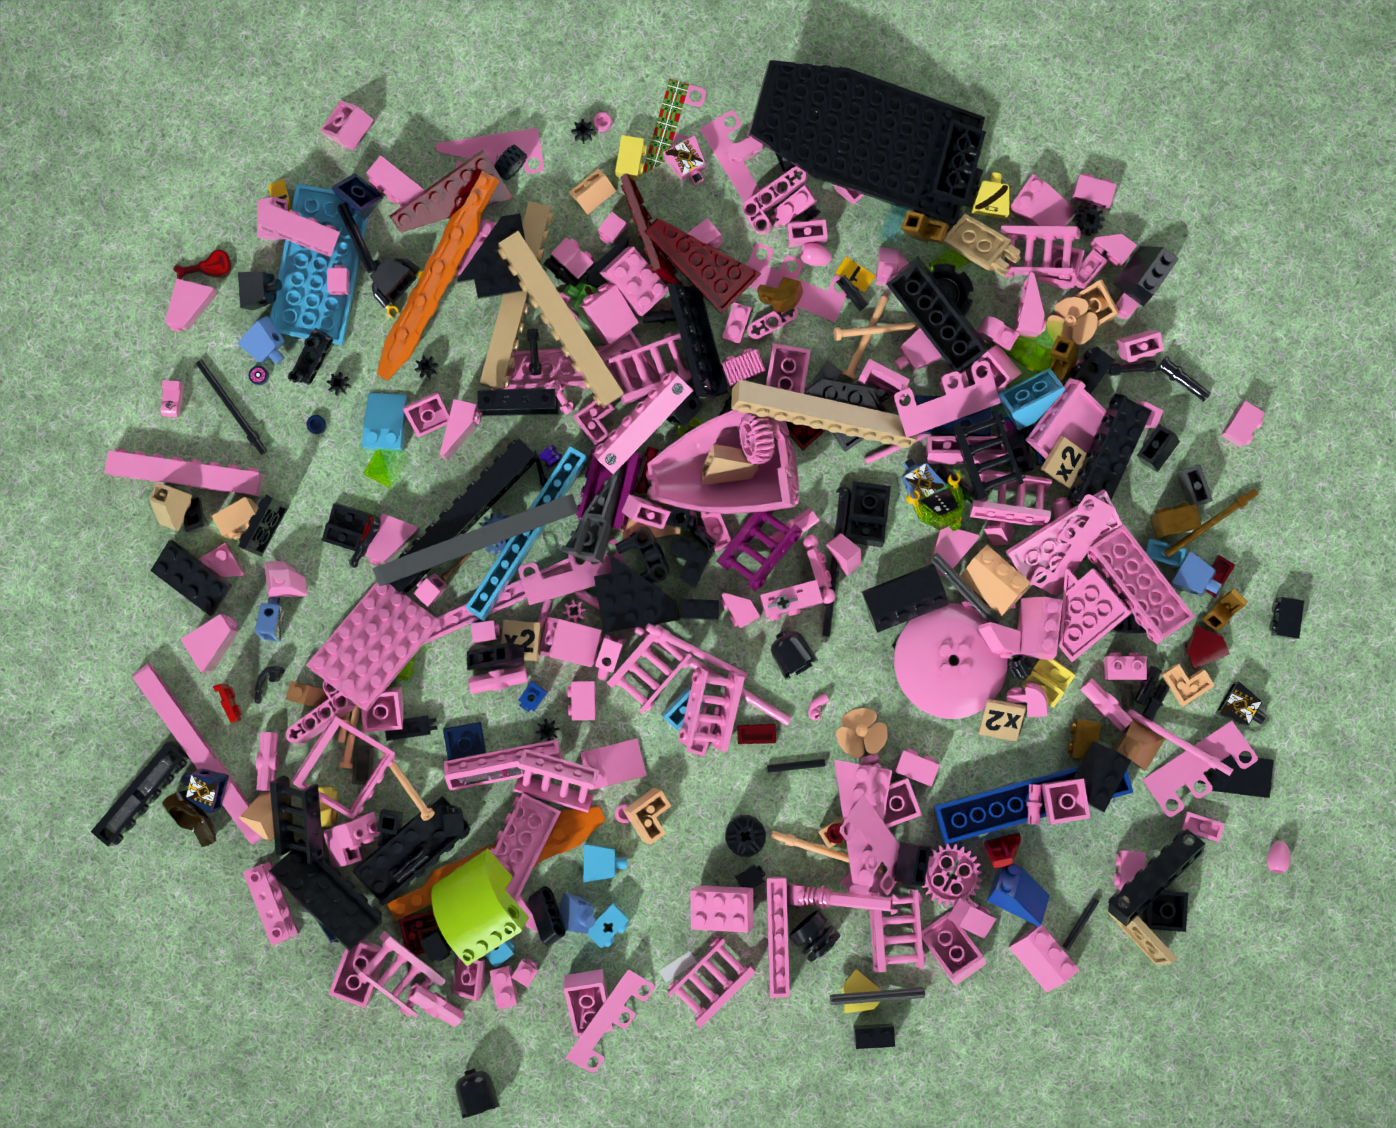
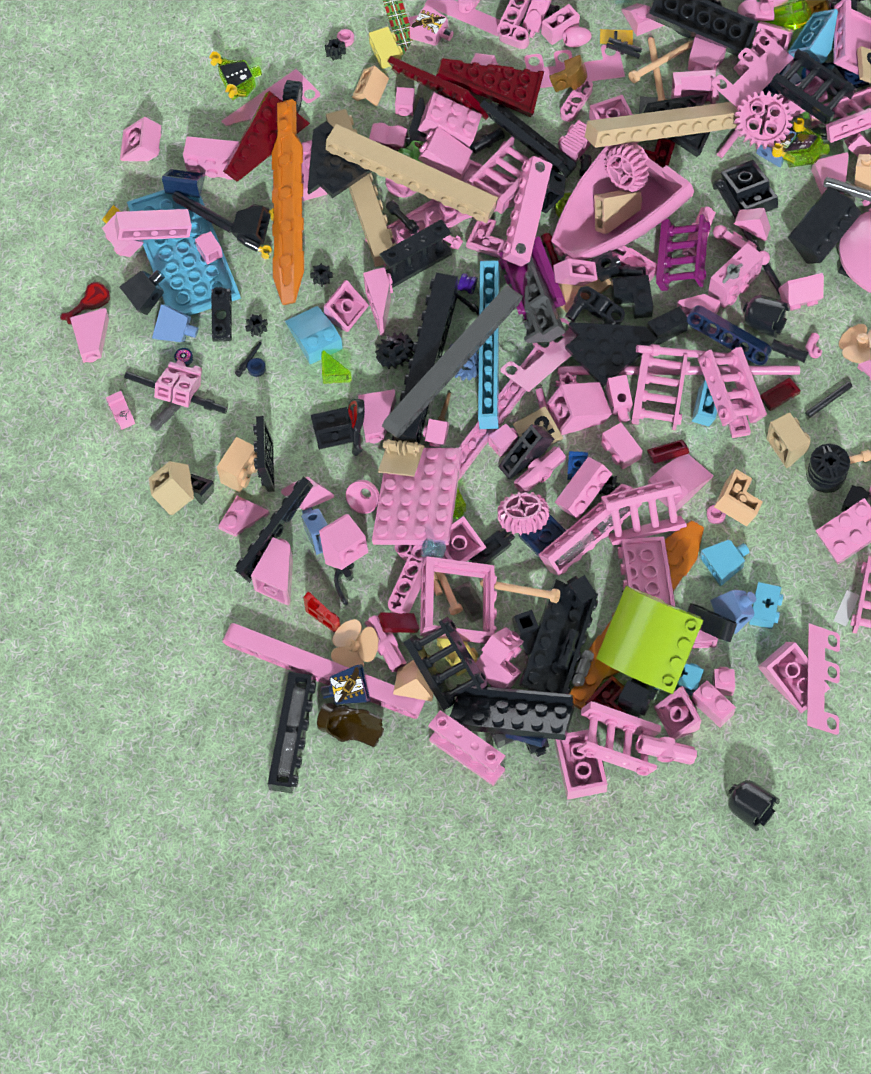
camera: 30 degrees left, 20 degrees down
bright pink brick [104,448,263,497] -> none
black plate [150,540,233,617] -> none
medium nougat slope [286,681,329,708] -> none
bright pink plate [722,302,752,345] -> none
none -> flat silver axle [150,401,181,431]
none -> bright pink hips [154,361,202,407]
none -> torso [209,51,262,100]
none -> black wing [234,476,313,583]
none -> black piece [235,342,262,377]
none -> bright pink slope [319,514,368,570]
none -> light nougat piece [331,619,379,668]
none -> bright pink piece [345,480,379,514]
none -> black gear [375,332,414,369]
none -> tan hinge [378,439,424,477]
none -> dark red tile [378,612,420,633]
none -> clear light blue wheel [421,538,446,558]
none -> bright pink gear [497,491,549,536]
none -> bright pink brick [555,457,612,520]
none -> flat silver axle [572,650,594,687]
none -> dark red tile [647,439,690,464]
none -> dark blue beam [687,305,772,365]
none -> bright pink gear [734,91,793,150]
none -> tan slope [766,412,810,468]
none -> black pin [771,339,809,363]
none -> bright pink slope [778,273,824,311]

